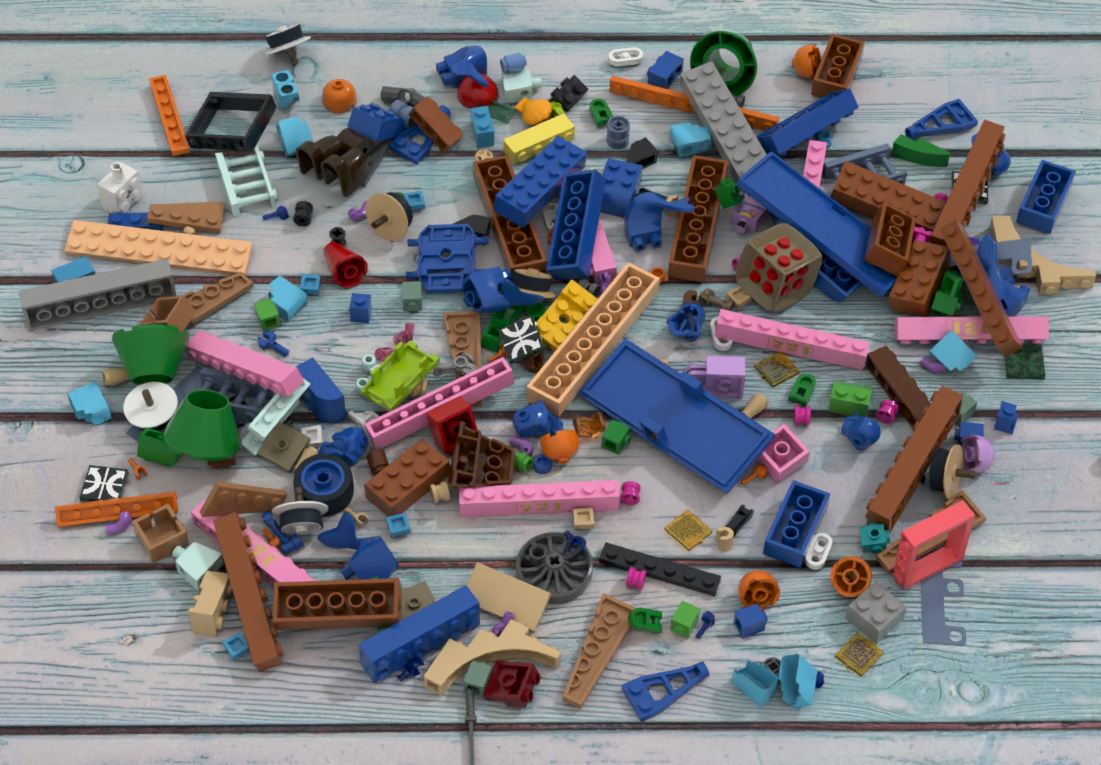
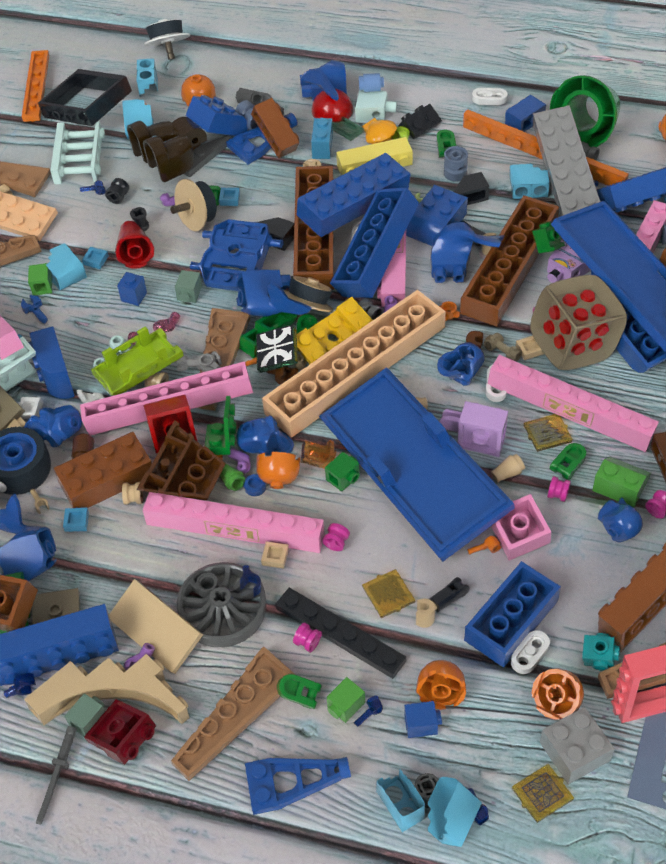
camera: 20 degrees right, 0 degrees up
none -> green bracket [204,396,237,455]

